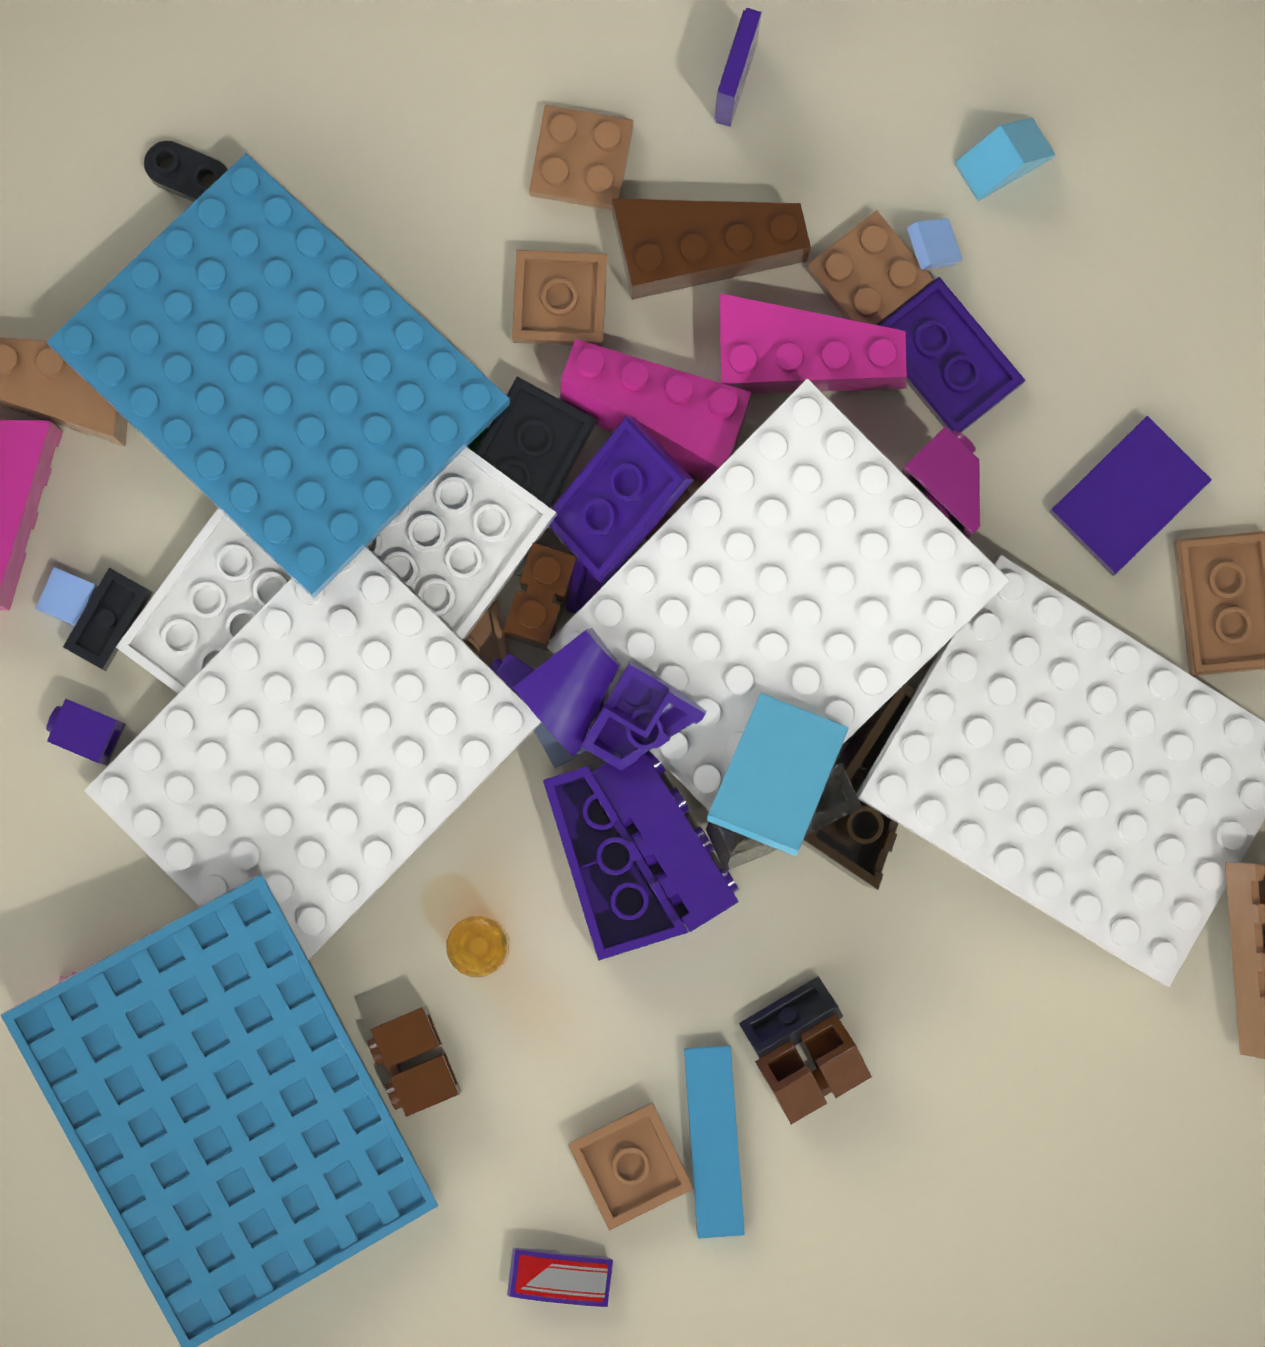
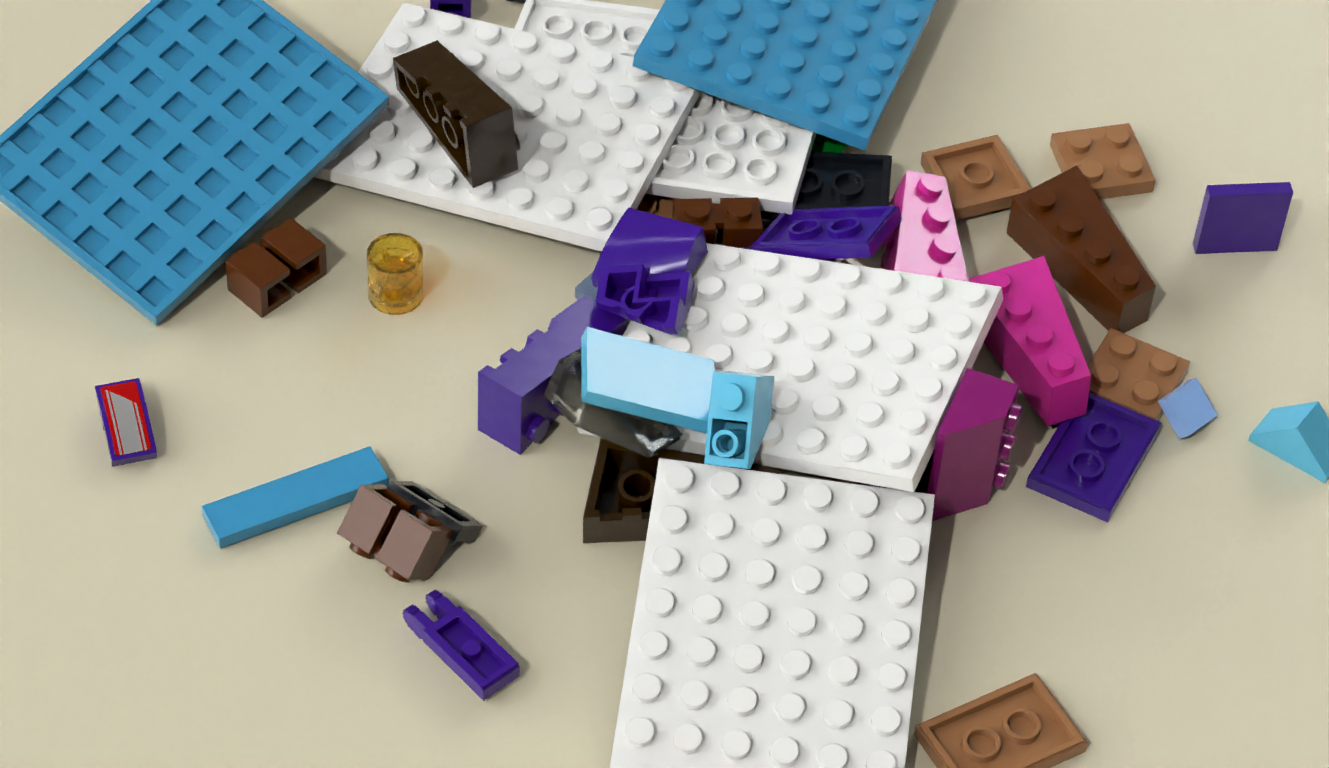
camera: 65 degrees right, 35 degrees down
dark purple wedge [543,766,689,961] -> none
medium nougat plate [568,1102,694,1231] -> none
dark purple tile [1049,415,1212,576] -> none
none -> dark brown wedge [393,40,520,188]
none -> dark purple hinge [402,589,520,701]
none -> medium azure slope [704,371,774,469]

